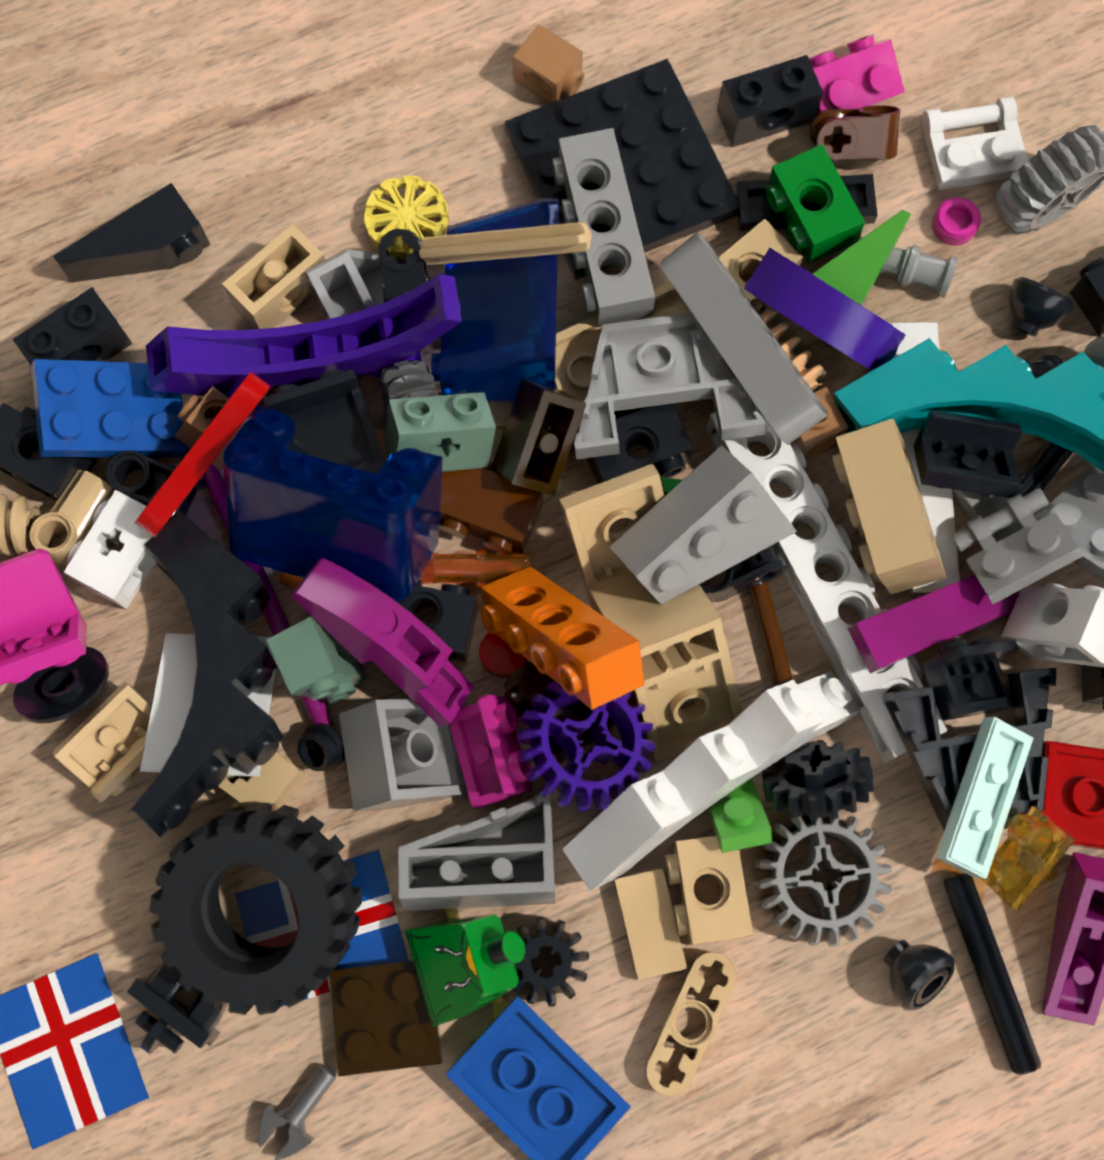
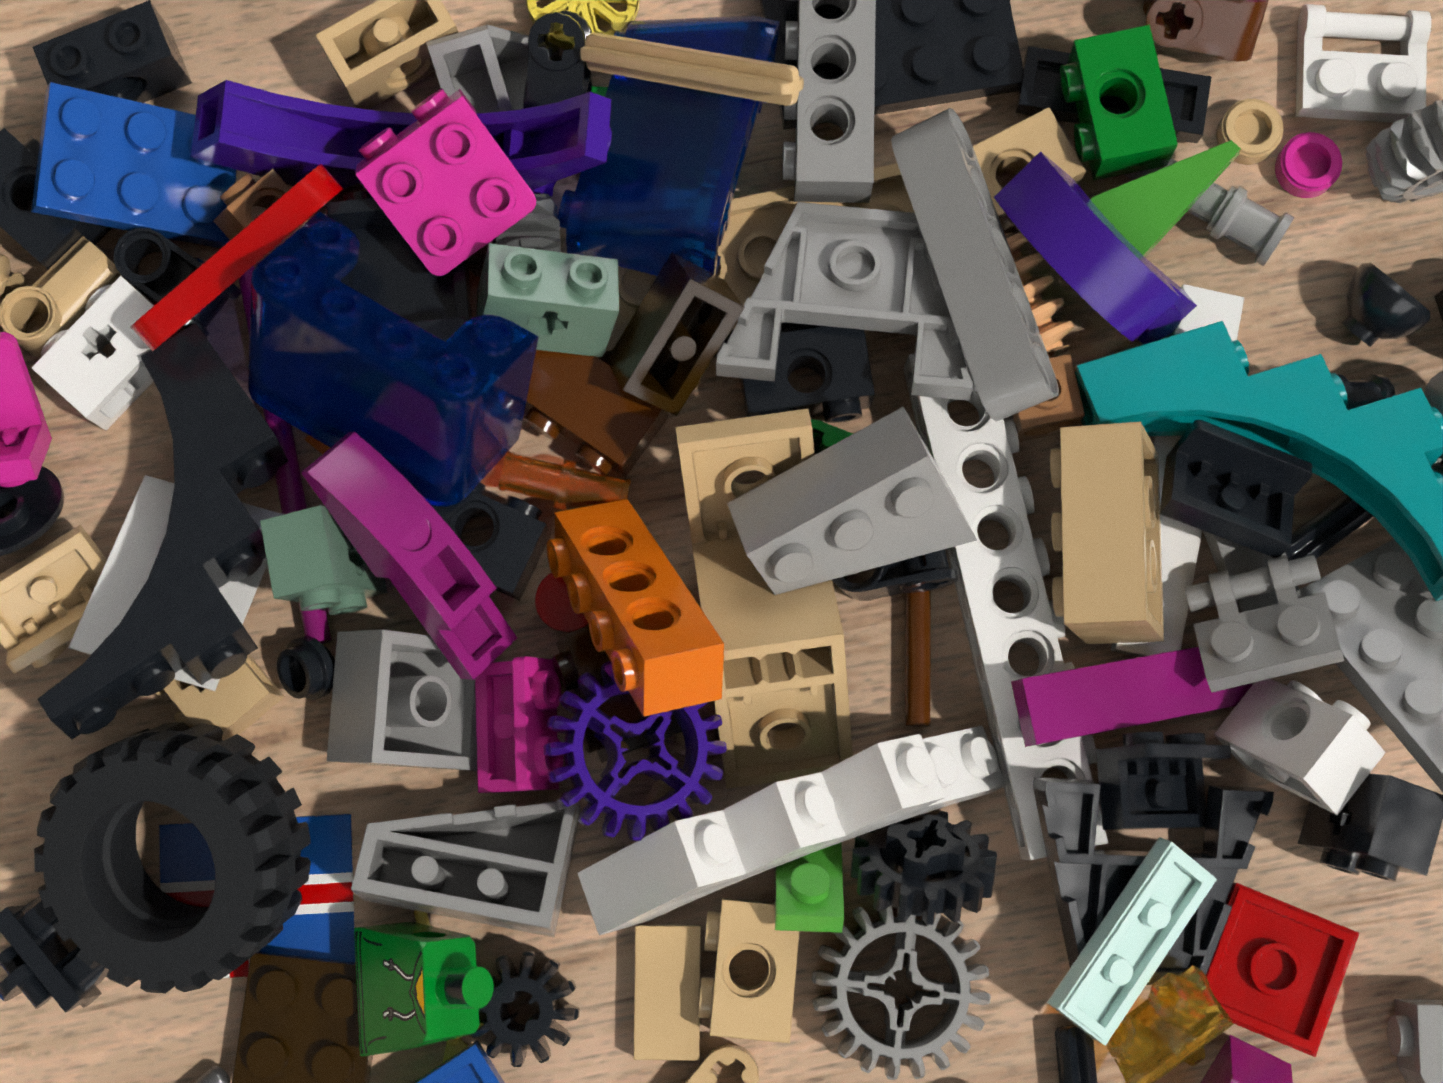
camera: 15 degrees right, 5 degrees up
none -> dark pink bracket [355,88,536,276]
none -> tan tile [1217,99,1284,165]

